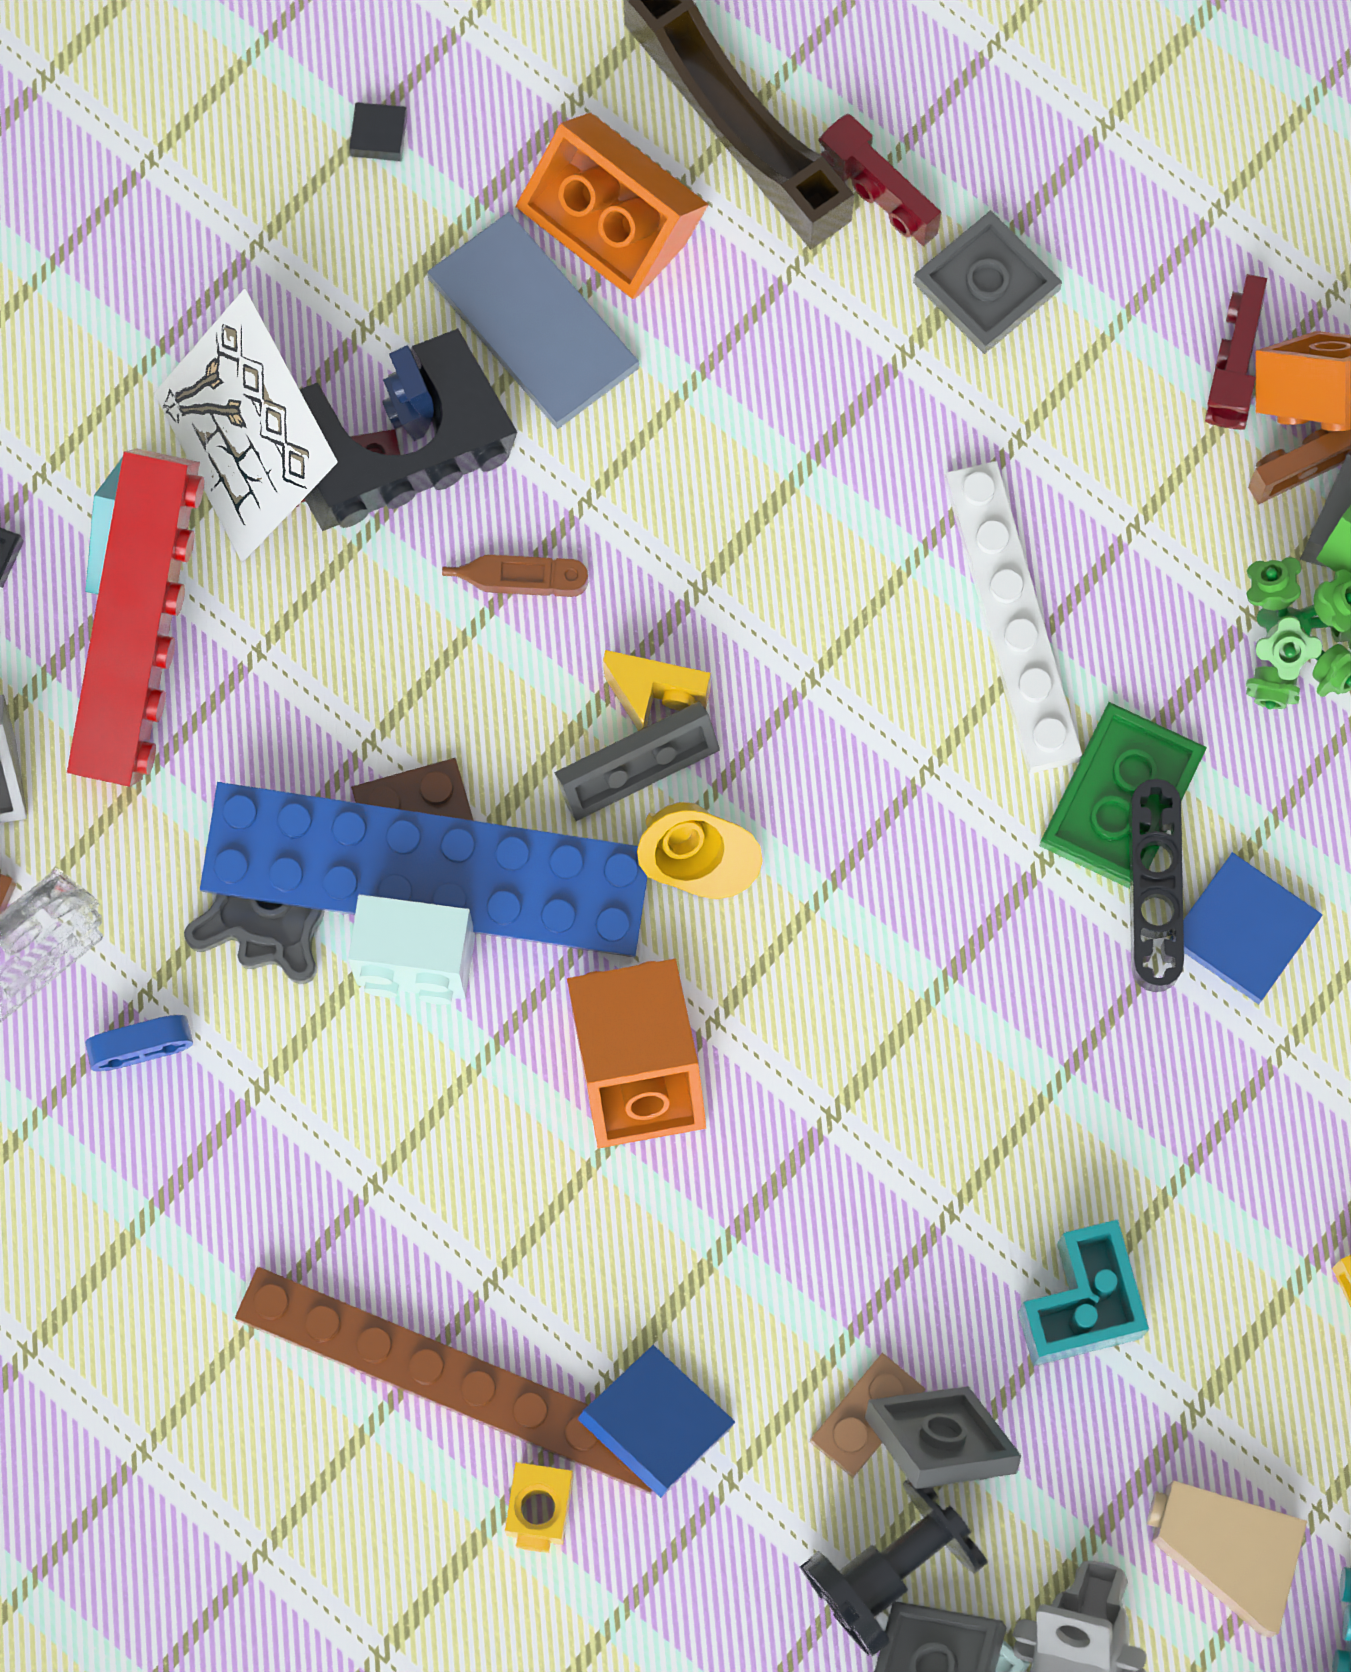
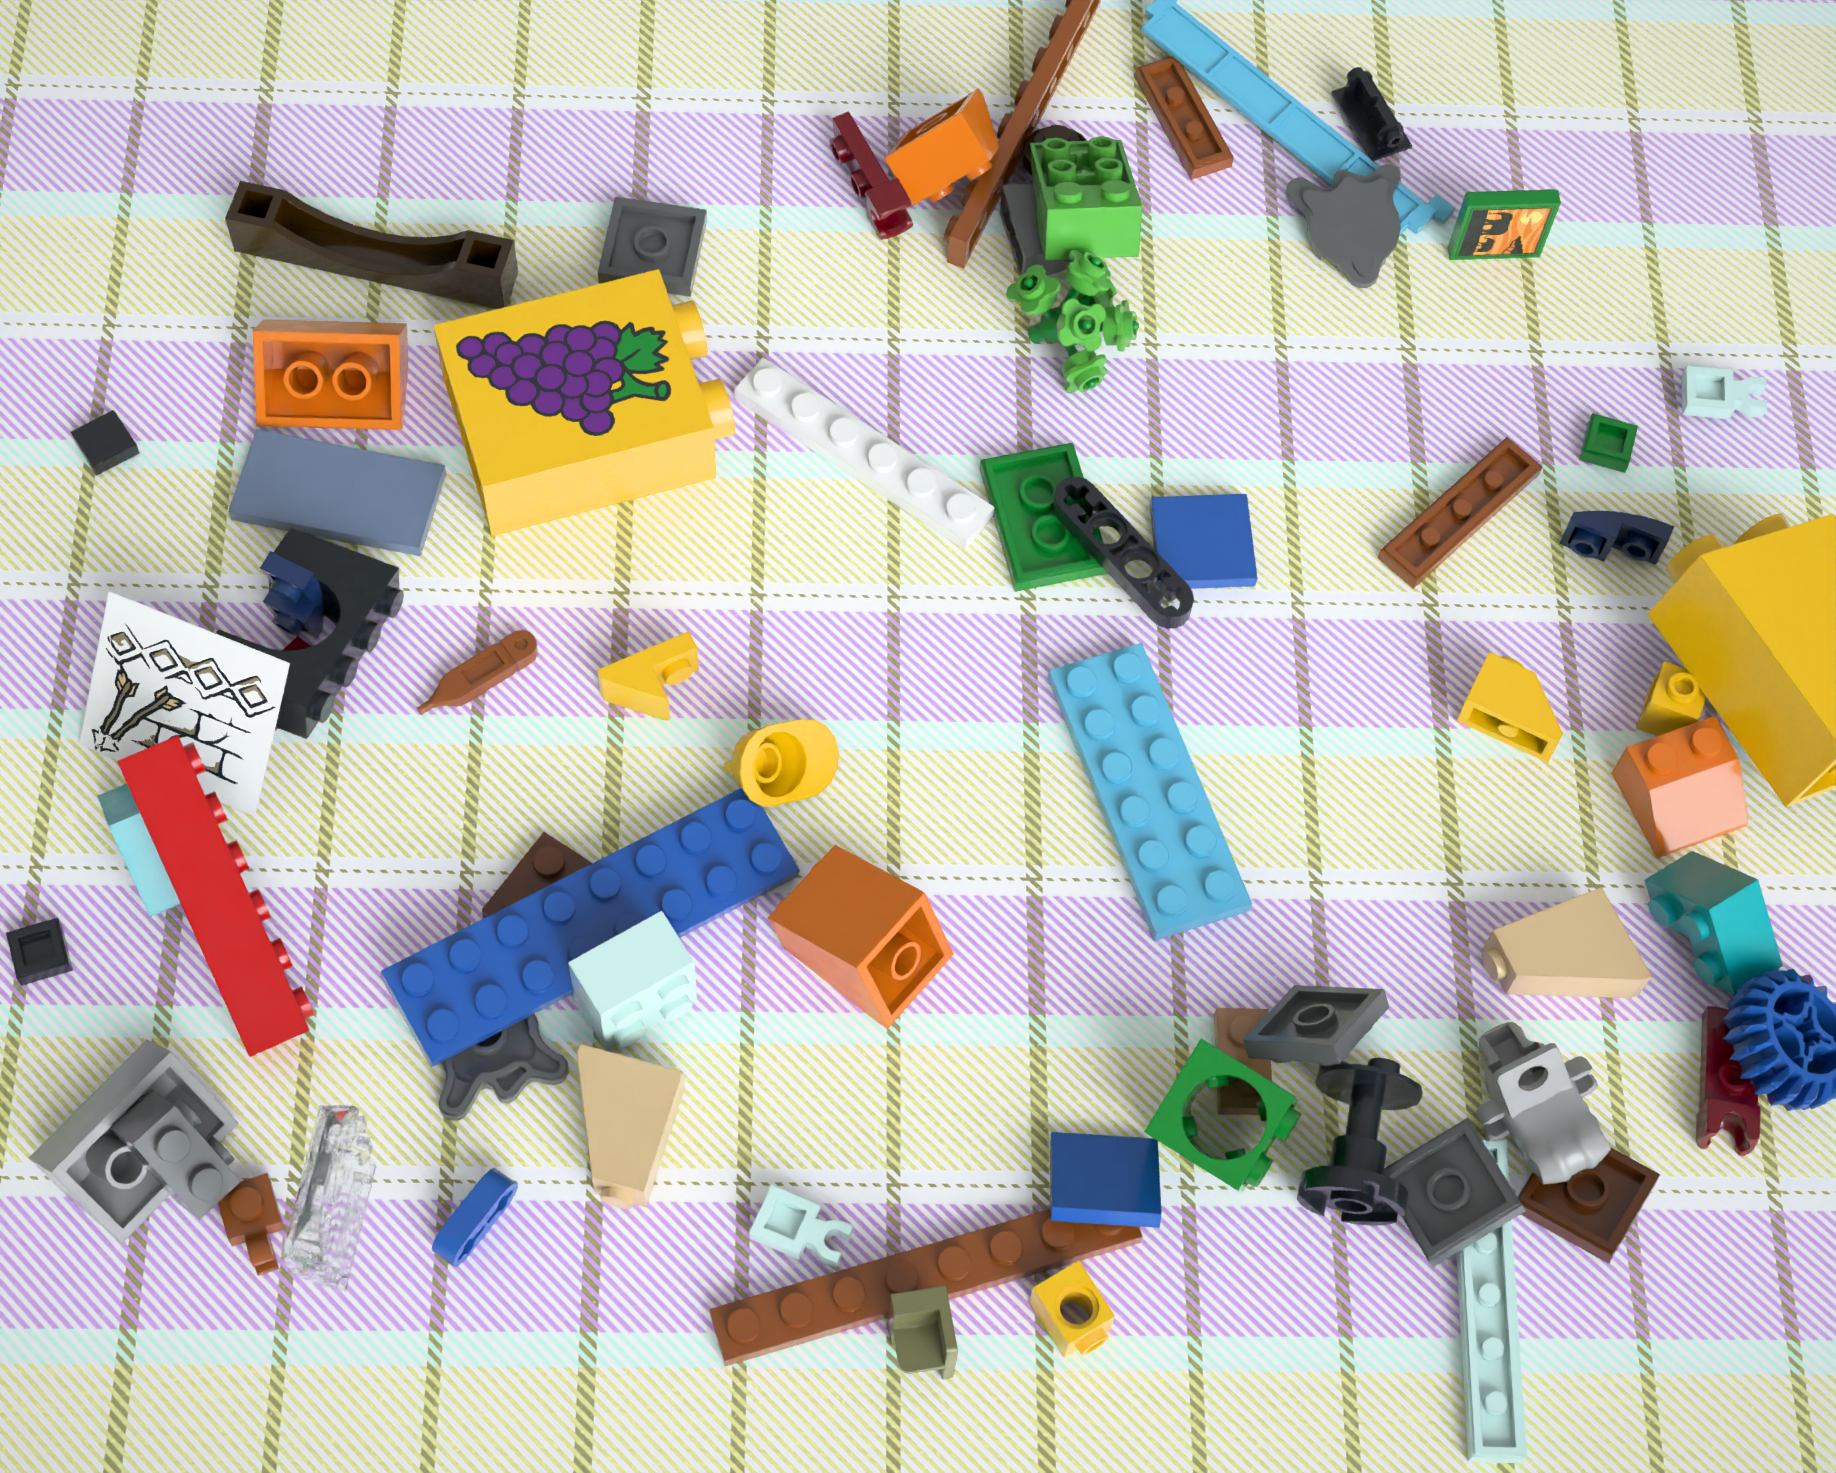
camera: 45 degrees left, 10 degrees down
dark grey plate [554,701,720,821] -> none
dark red plate [818,113,941,247] -> none
teal brick [1018,1219,1149,1367] -> none
none -> yellow brick [433,269,735,536]
none -> tan slope [577,1044,685,1209]
none -> light aqua plate [749,1184,853,1269]
none -> olive panel [887,1285,958,1380]
none -> medium azure plate [1048,643,1252,941]
none -> green brick [1144,1038,1302,1191]

